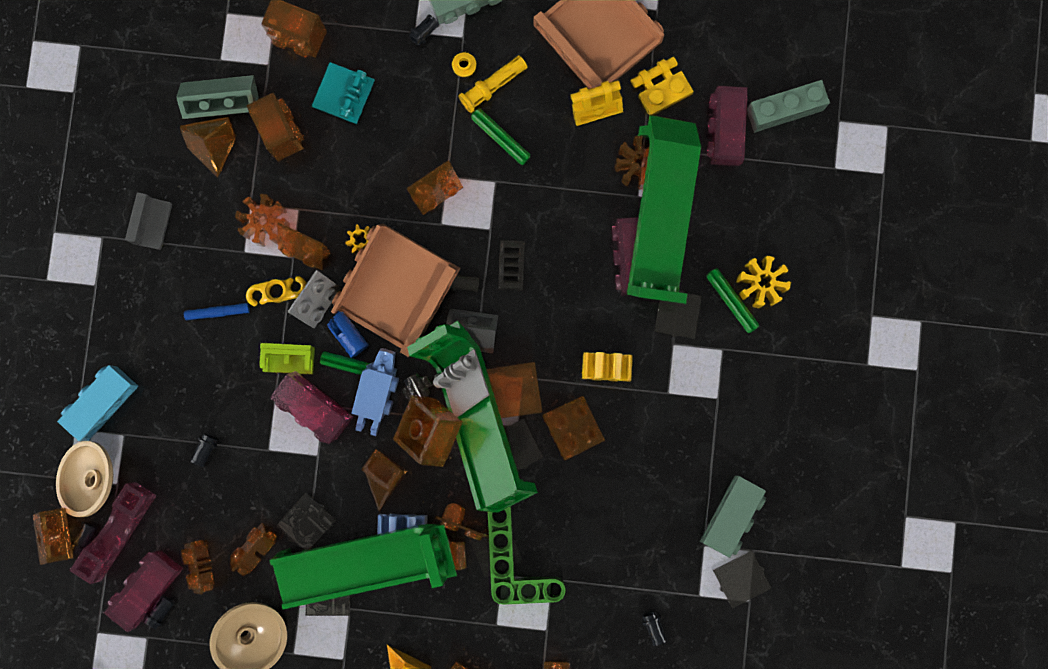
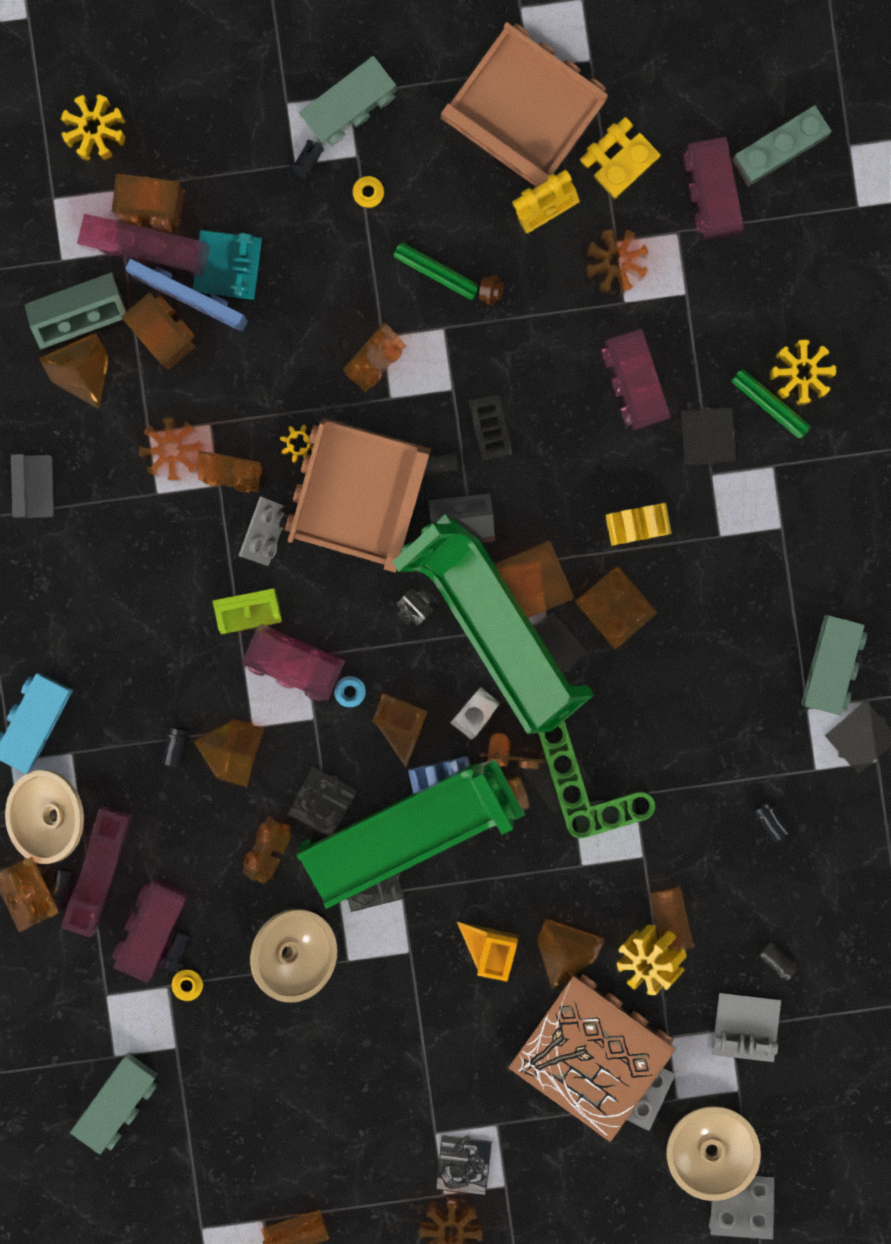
camera: 20 degrees left, 5 degrees up
clear orange hinge [181,540,215,594] -> none
blue piece [184,303,250,320] -> none
yellow piece [246,276,306,306] -> none
green axle [320,352,370,375] -> none
blue hinge [327,311,369,358] -> none
medium blue hinge [351,348,399,436] -> none
clear orange brick [393,395,463,467] -> none
light grey hinge [433,349,490,418] -> none
yellow pin [458,55,528,113] -> none
green panel [627,115,701,304] -> none
none -> clear pink brick [77,213,210,277]
none -> medium blue plate [125,259,248,331]
none -> yellow plate [172,969,203,1001]
none -> clear orange slope [194,719,265,787]
none -> medium azure plate [334,676,366,707]
none -> white leg [450,687,500,740]
none -> reddish brown plate [479,274,504,306]

